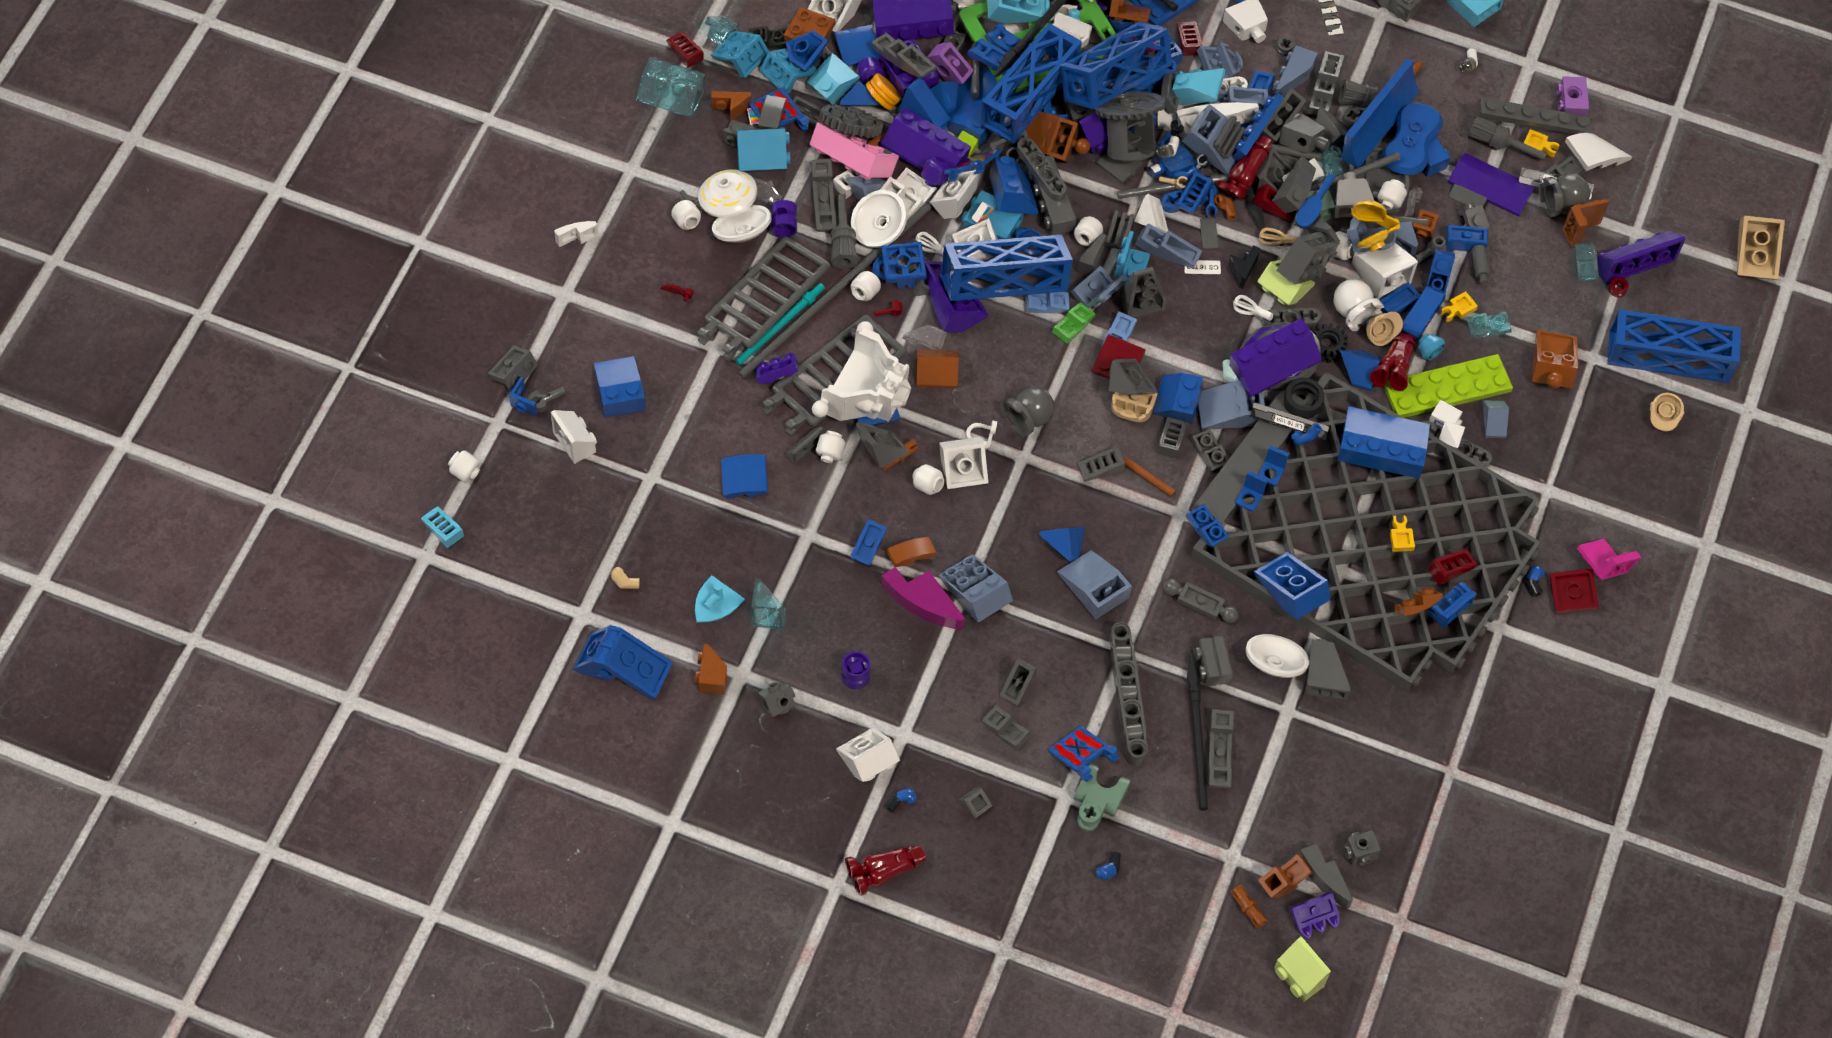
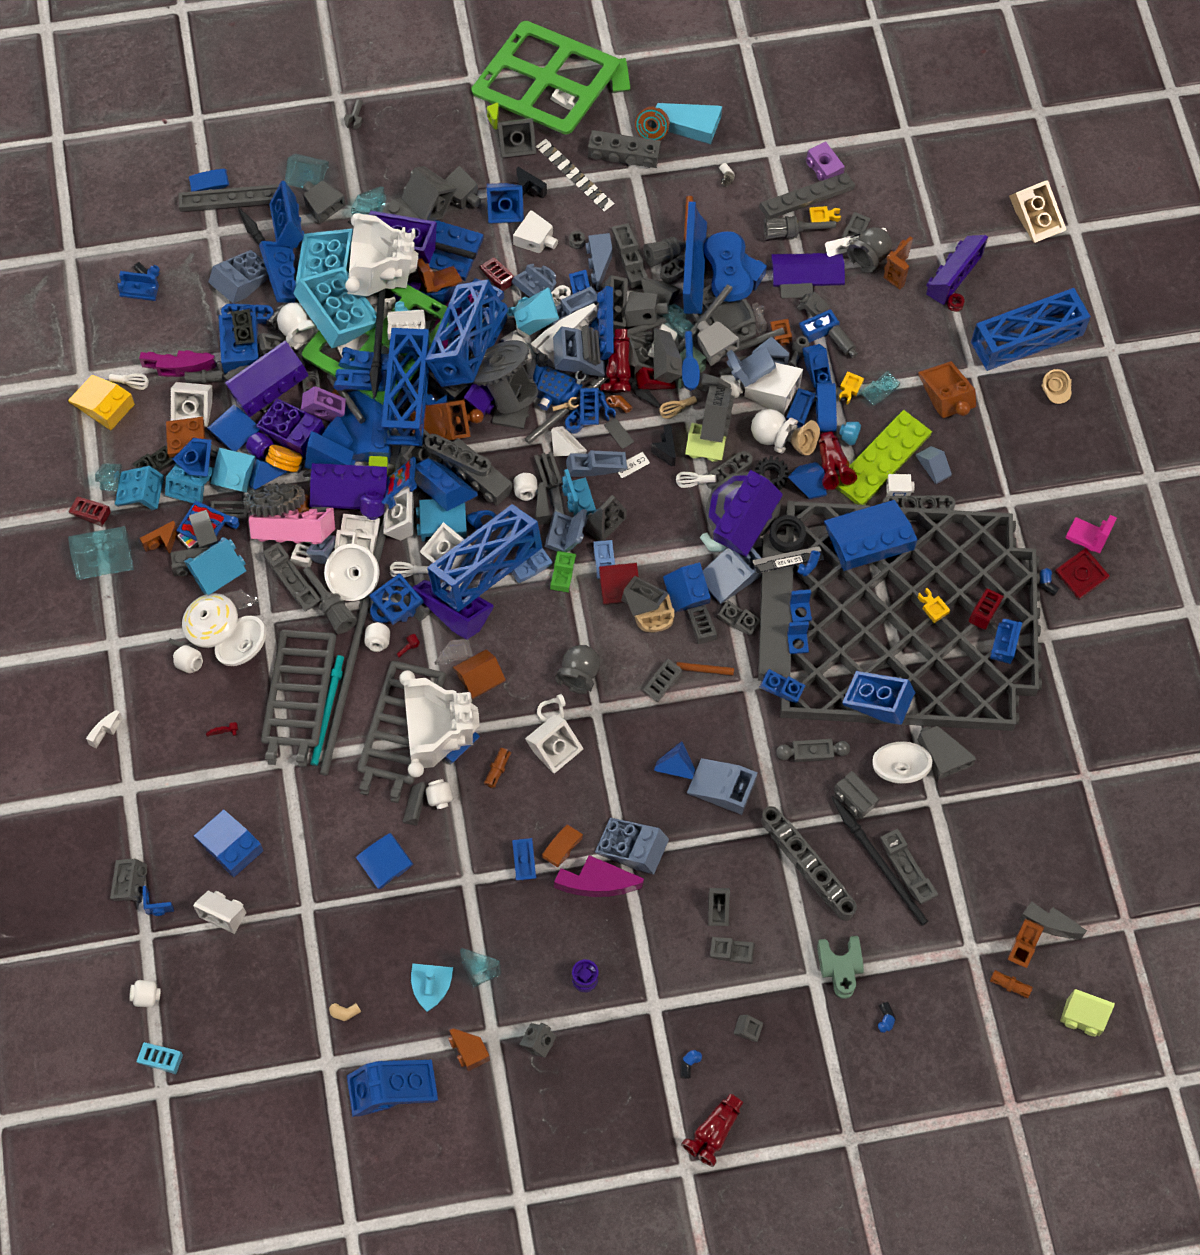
camera: 30 degrees left, 5 degrees up
dark grey bar [528,386,566,412] -> none
dark purple plate [756,353,798,385] -> none
dark purple wheel [771,200,797,238] -> none
white slope [836,728,900,782] -> none
dark grey slope [856,422,908,468] -> none
dark grey slope [872,33,937,79] -> none
white head [912,464,944,495] -> none
white tile [972,202,994,223] -> none
blue flag [1048,726,1119,782] -> none
clear smoke arm [1155,136,1180,158] -> none
dark grey plate [1161,72,1178,114] -> none
dark purple plate [1289,892,1340,939] -> none
dark grey brick [1343,830,1381,866] -> none
yellow animal [1351,200,1400,252] -> none
white head [1377,179,1407,210] -> none
dark orange slope [1395,588,1443,616] -> none
white slope [1439,421,1465,448] -> none
white slope [1565,133,1632,171] -> none
clear light blue slope [1575,242,1599,280] -> none

